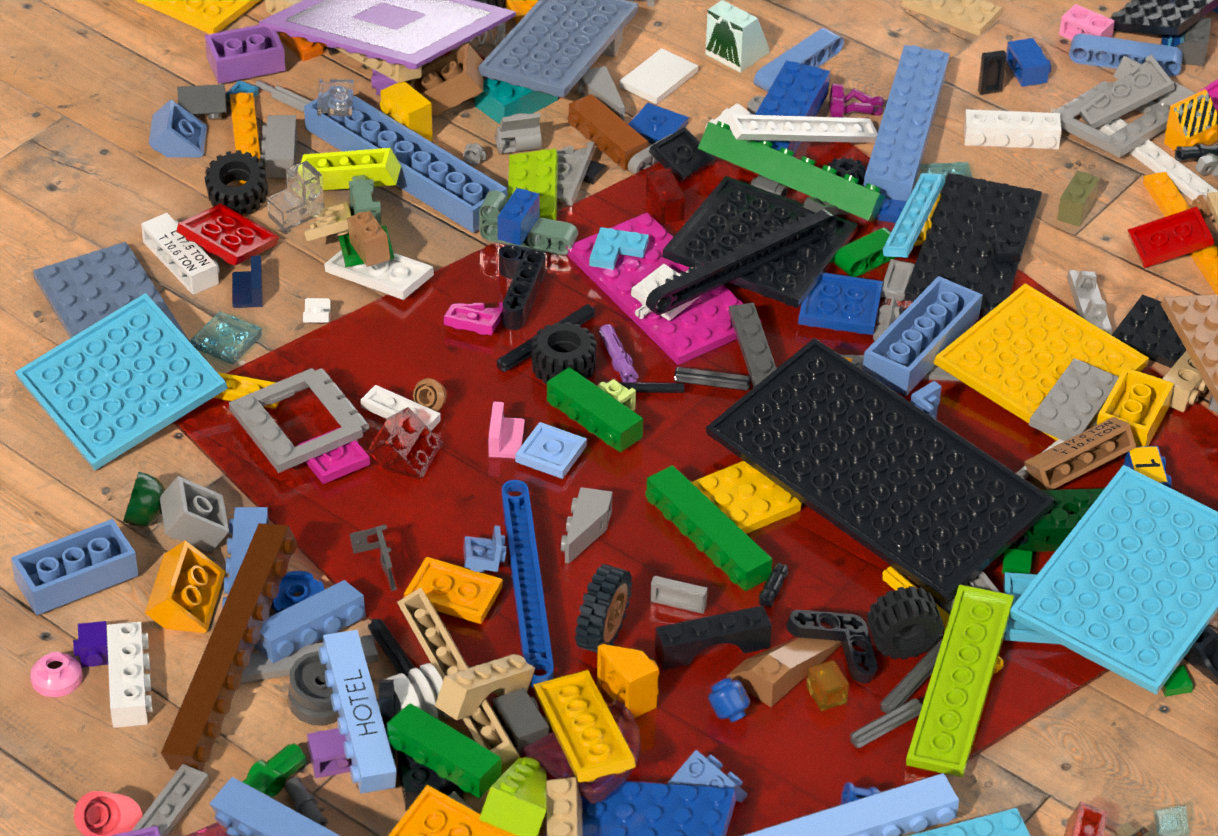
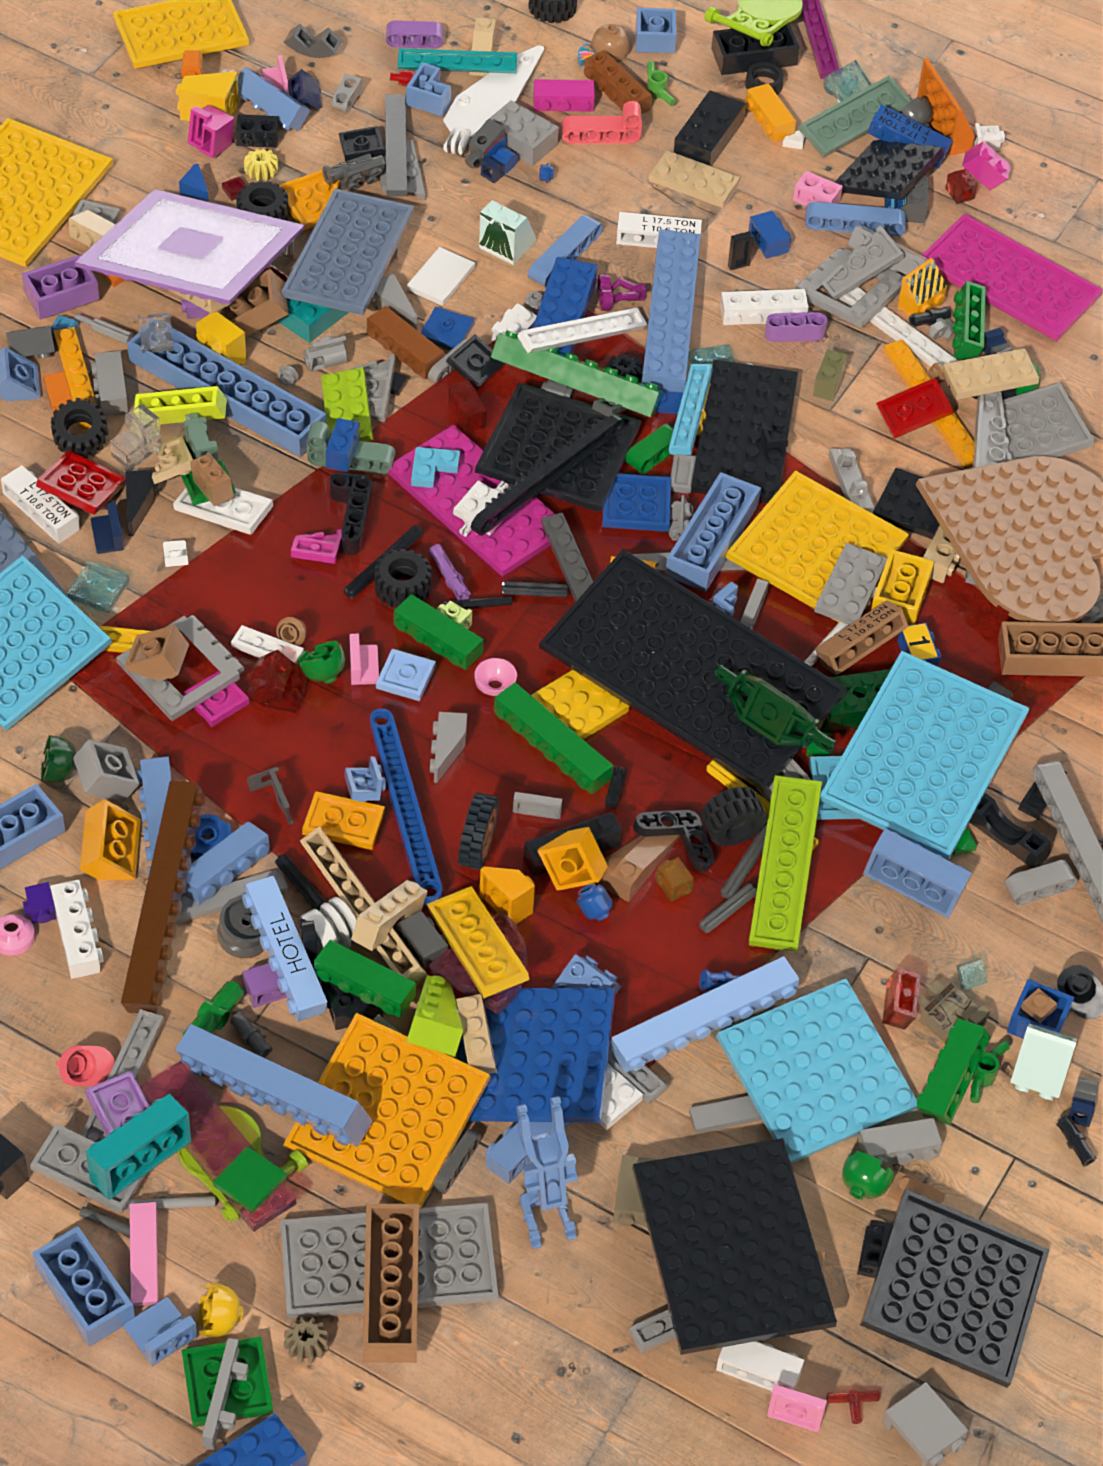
camera: 10 degrees left, 10 degrees up
none -> orange tile [43,371,73,412]
none -> black slope [125,470,158,536]
none -> medium nougat slope [125,625,189,681]
none -> green cylinder [297,641,345,684]
none -> bright pink piece [475,658,517,696]
none -> light orange slope [538,827,608,891]
none -> white brick [616,212,702,248]
none -> dark green plate [714,665,837,753]
none -> light grey beam [741,578,769,630]
none -> medium lavender beam [765,312,827,342]
none -> medium blue brick [863,828,972,919]

